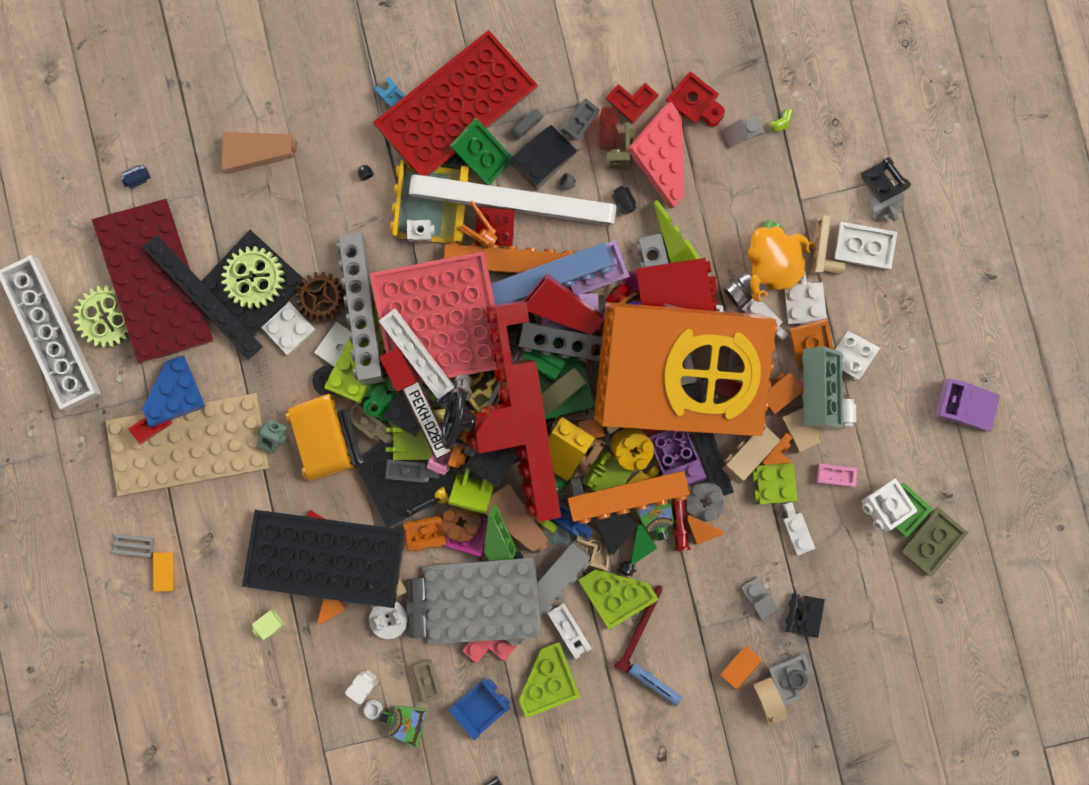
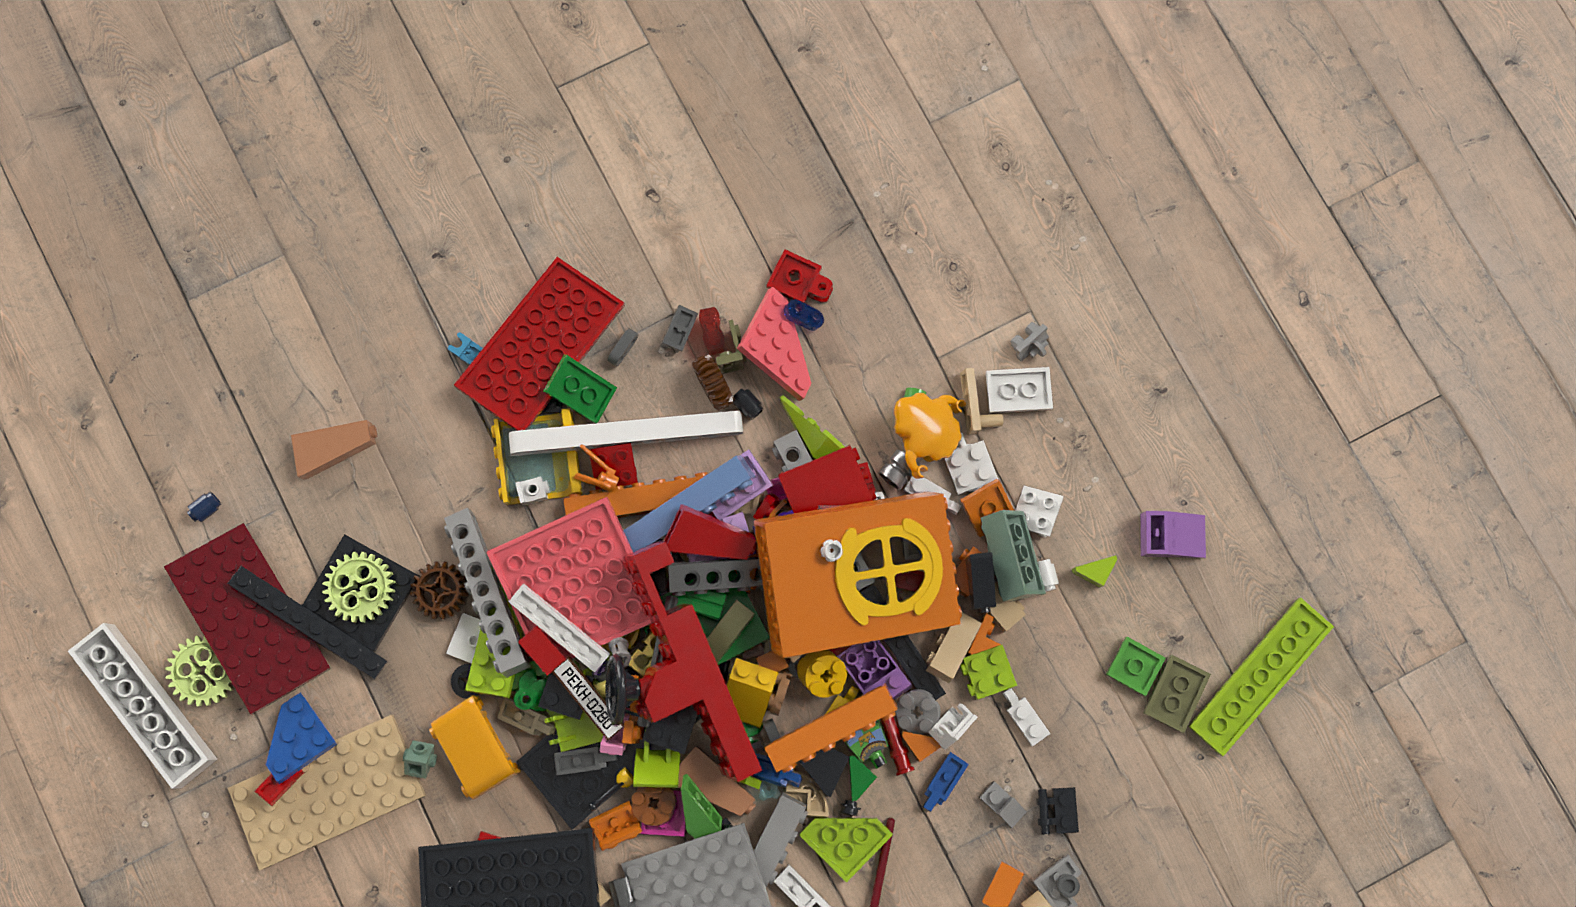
camera: 20 degrees left, 5 degrees down
white plate [261,302,316,356] -> none
black axle [337,409,363,465] -> none
black hinge [358,165,374,181] -> none
black slope [510,125,578,190] -> none
dark grey hinge [560,173,576,190] -> none
lime hinge [581,450,634,491] -> none
red plate [606,83,659,124] -> none
light grey slope [721,115,764,148] -> none
lime arm [769,109,793,132] -> none
bright pink plate [816,464,857,487] -> none
black plate [861,157,911,203] -> none
white plate [861,478,917,533] -> none
none -> reddish brown gear [692,354,734,411]
none -> clear blue plate [784,300,824,331]
none -> white plate [821,539,843,562]
none -> blue hinge [922,752,969,812]
none -> white hinge [929,704,978,750]
none -> black slope [965,552,996,614]
none -> lime slope [1071,555,1117,588]
none -> lime plate [1188,597,1334,756]

